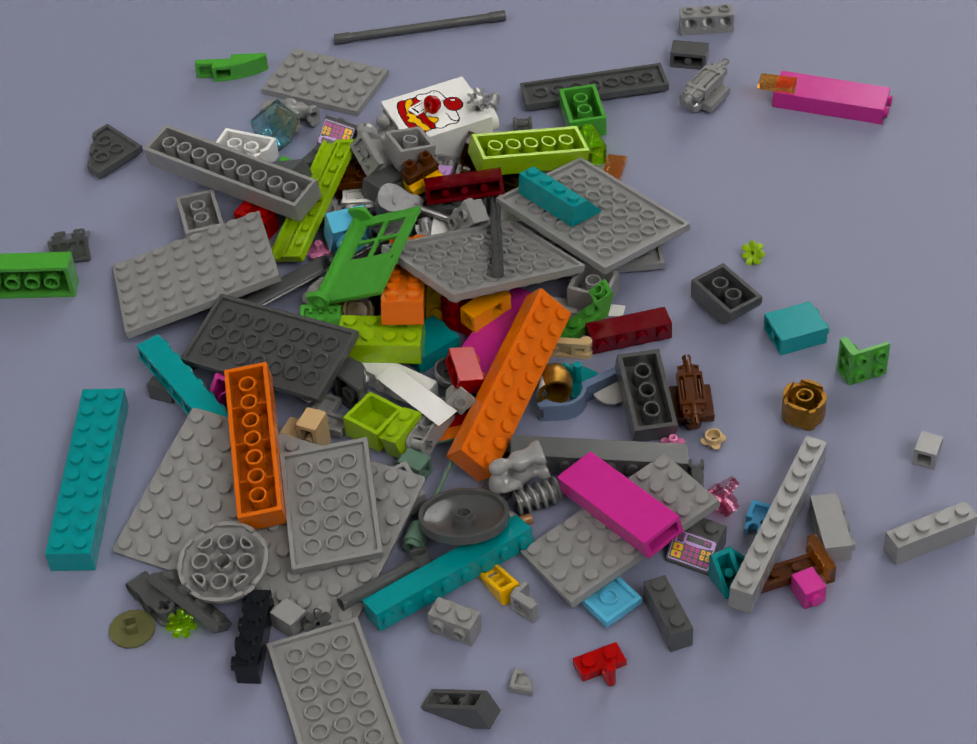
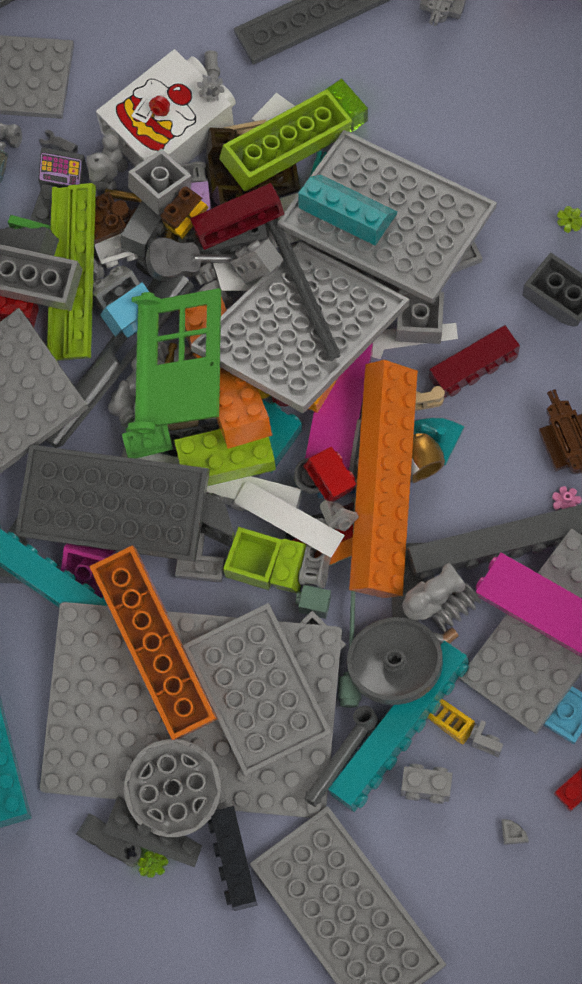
camera: 15 degrees left, 25 degrees up
olive piece [109,609,156,649] -> none
light grey brick [270,597,308,637] -> none
tan brick [280,407,331,445] -> none
dark grey plant [303,608,332,631] -> none
bright pink plant [307,240,331,260] -> none
light grey bracket [350,132,393,176] -> none
dark grey slope [421,689,501,729] -> none
dark grey bush [513,116,532,131] -> none
sand blue piece [537,367,618,421] -> none
bright green brick [559,84,607,138] -> none
bright green slope [560,279,614,338] -> none
light grey brick [593,381,623,406] -> none
clear orange tile [603,154,627,181] -> none
dark grey brick [615,349,678,441] -> none

